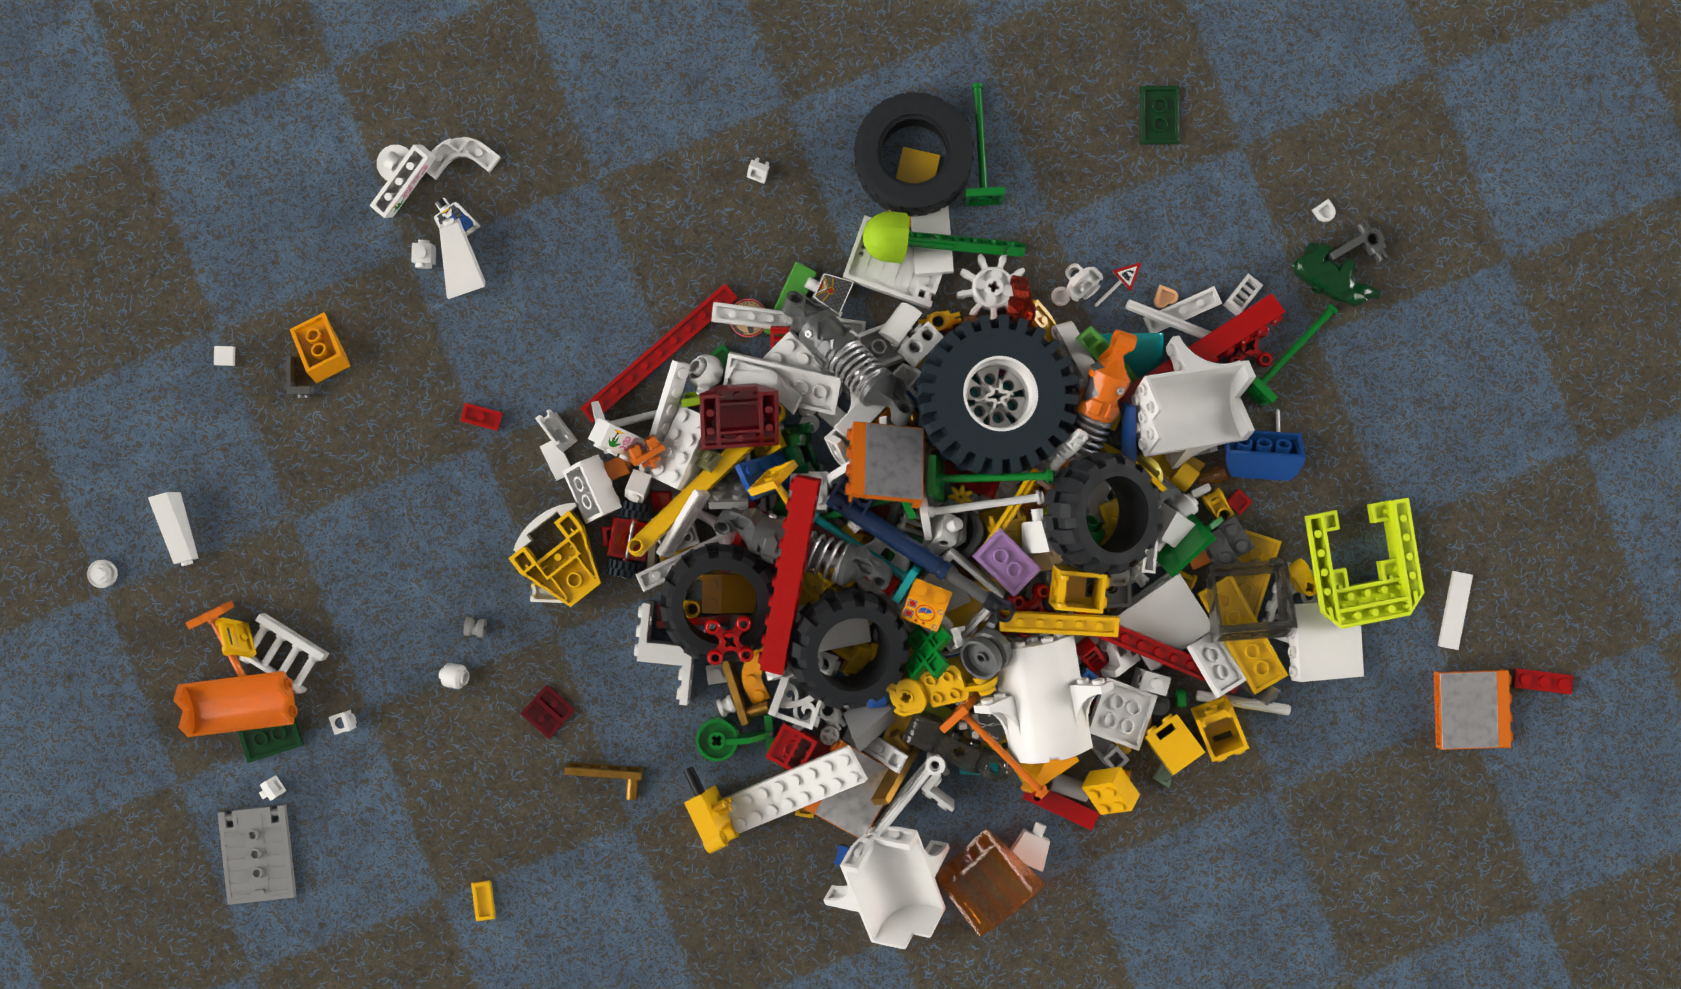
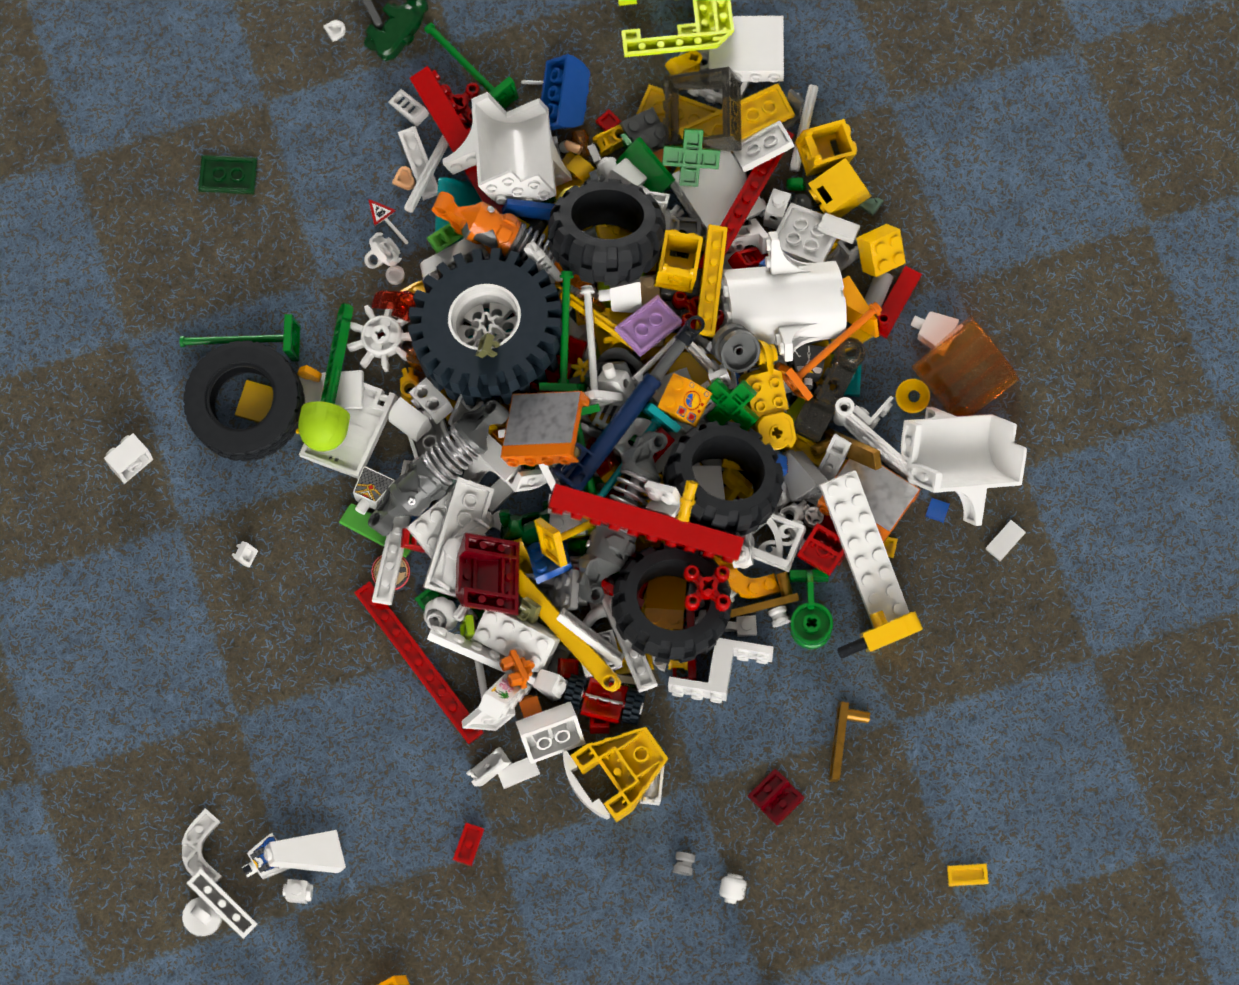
camera: 80 degrees left, 15 degrees down
none -> white brick [104,433,153,484]
none -> light orange tile [297,365,322,382]
none -> olive tile [476,333,500,358]
none -> light nougat arm [559,140,583,155]
none -> white bracket [644,481,681,517]
none -> green plate [662,128,721,187]
none -> yellow pin [677,480,698,522]
none -> white tile [818,212,860,244]
none -> yellow piece [895,379,930,413]
none -> white tile [986,520,1026,561]

